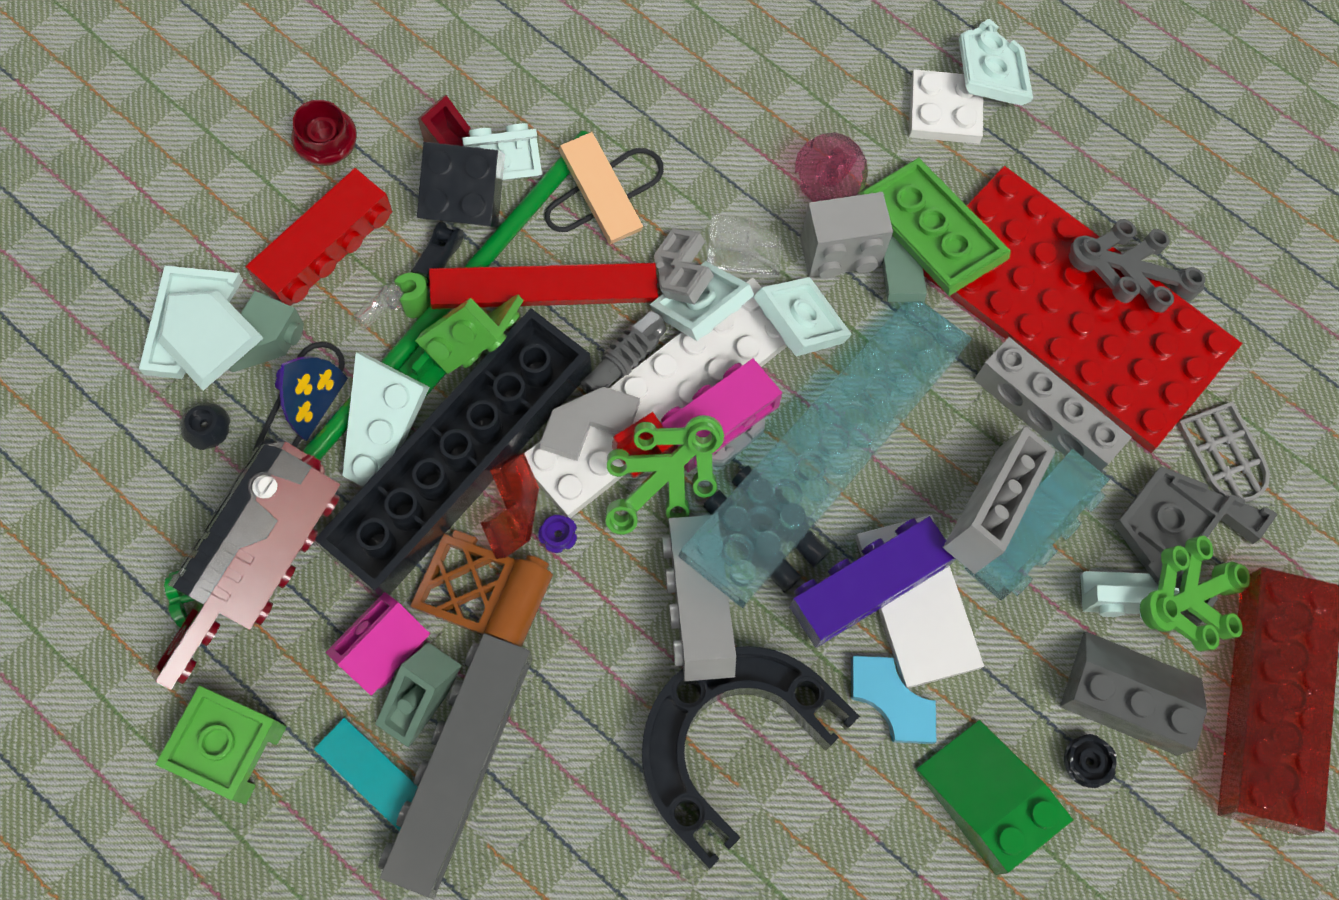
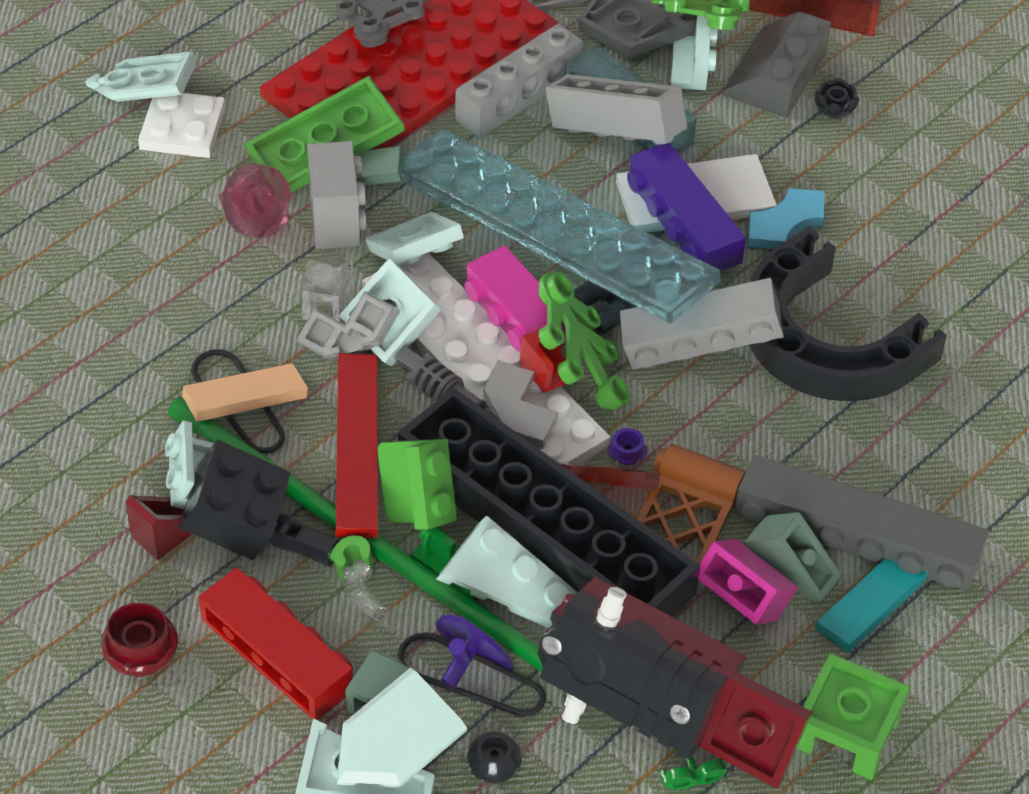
camera: 85 degrees left, 20 degrees down
green slope [915,720,1074,875] -> none

